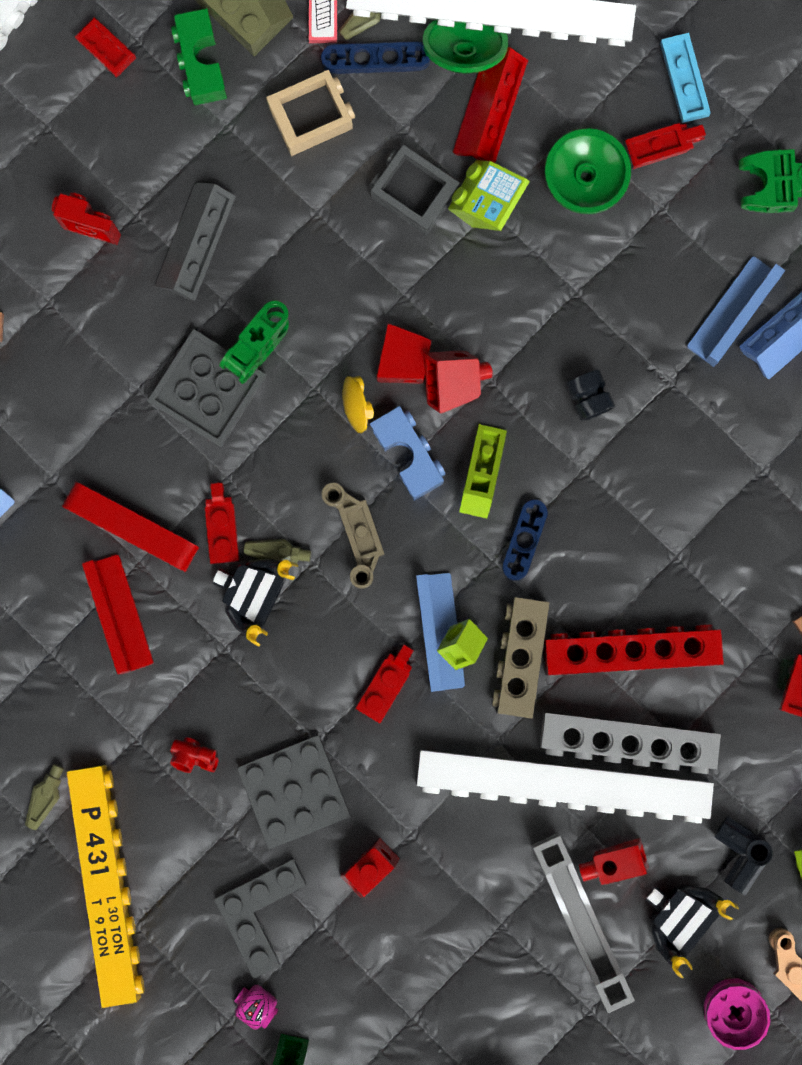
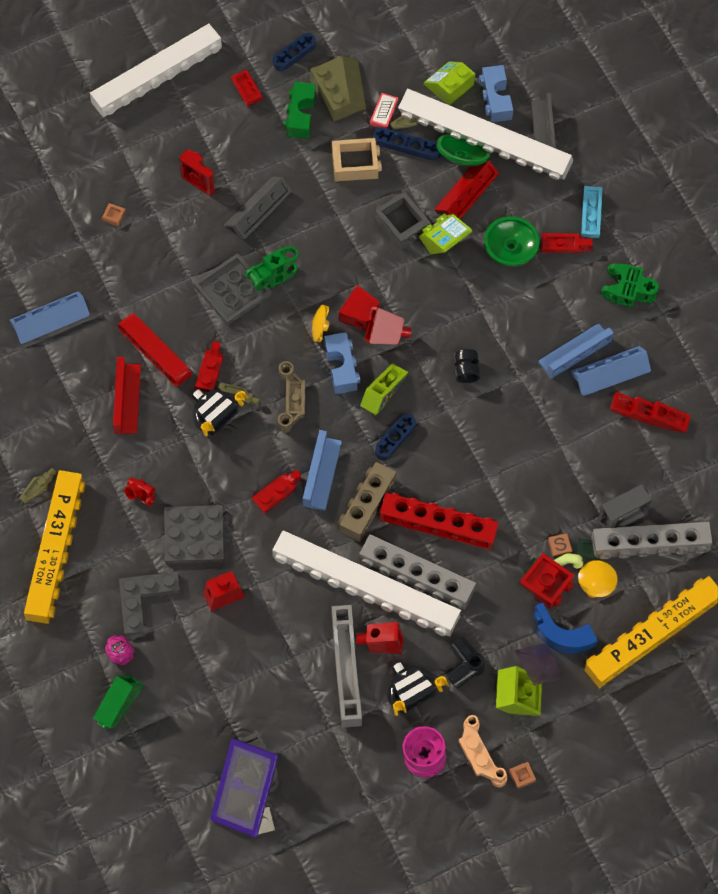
camera: 15 degrees right, 20 degrees down
lime brick [437,619,488,670] -> none

